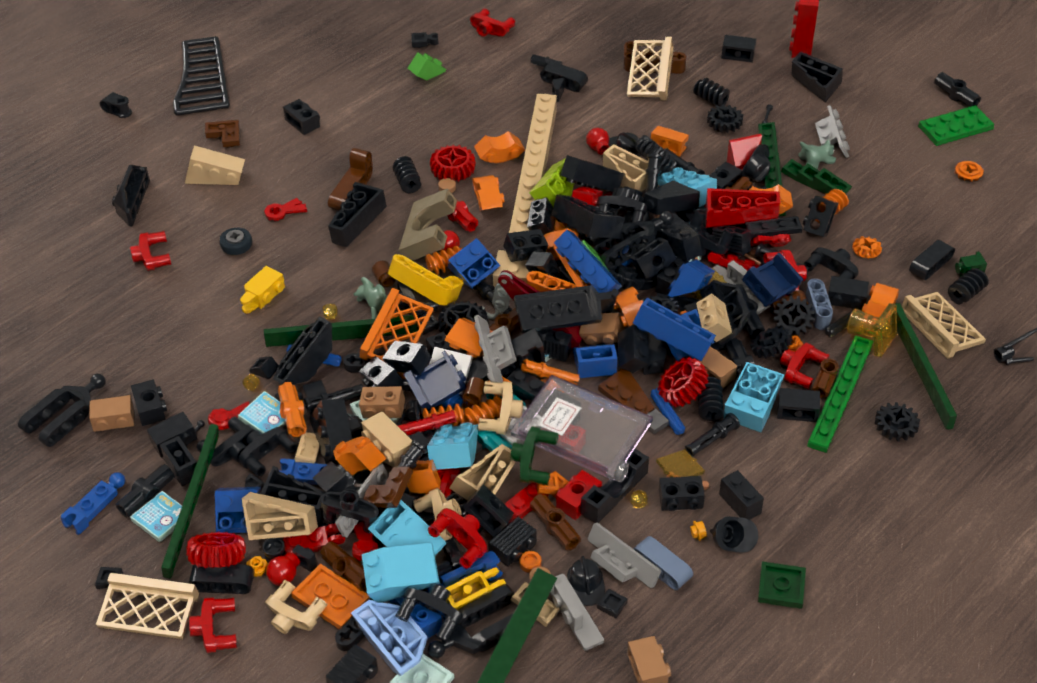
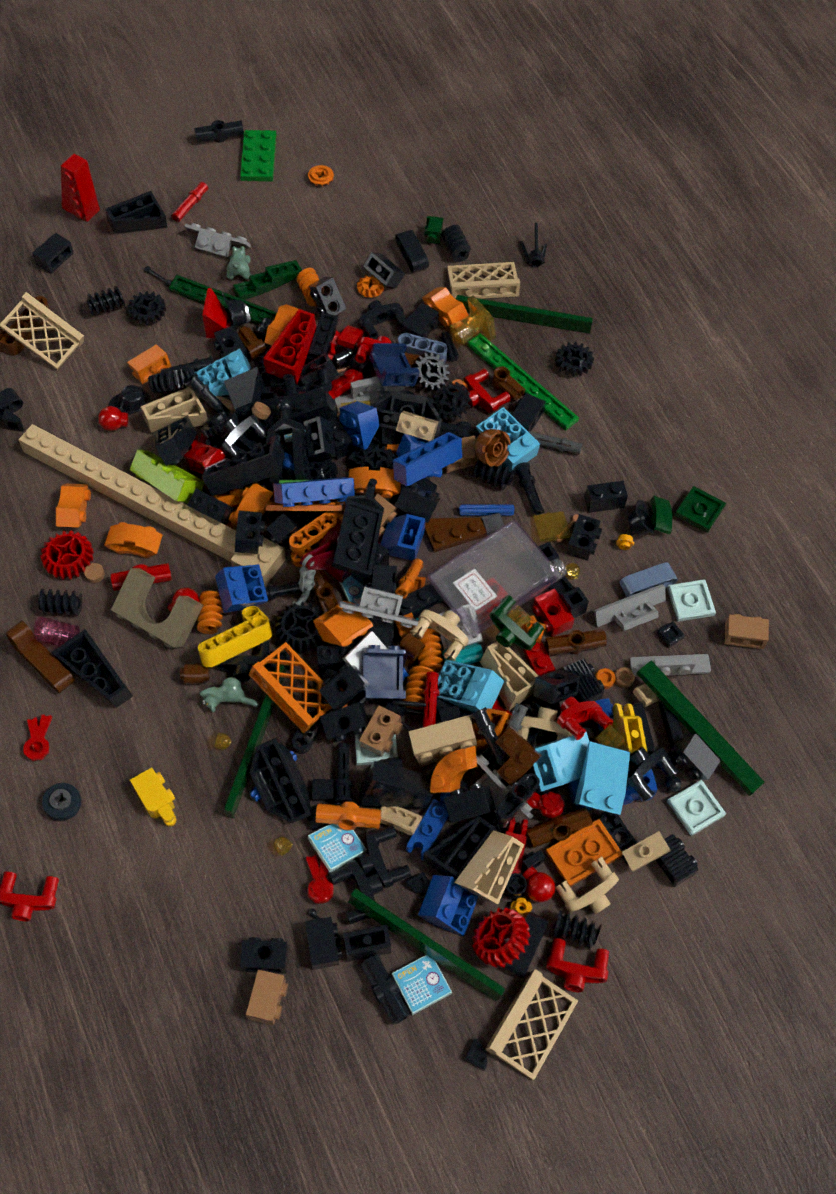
camera: 70 degrees left, 15 degrees up
black piece [18,374,106,447] -> none
blue plate [61,472,125,535] -> none
black slope [249,356,278,379] -> none
light blue wedge [351,600,428,676] -> none
black piece [567,556,605,606] -> none
red gear [657,357,709,408] -> none
none -> clear pink piece [34,616,80,647]
none -> red pin [171,182,209,222]
none -> medium nougat tile [252,402,271,420]
none -> red slope [337,325,364,350]
none -> black brick [363,252,406,288]
none -> dark orange cylinder [474,428,511,467]
none -> dark grey pin [505,703,528,732]
none -> clear yellow tile [507,606,531,628]
none -> dark grey pin [529,431,583,454]
none -> black piece [553,908,602,950]
none -> clear yellow tile [595,724,626,749]
none -> tan plate [622,831,671,872]
none -> dark green slope [650,495,672,535]
none -> light aqua tile [667,580,716,622]
none -> black brick [670,733,720,780]

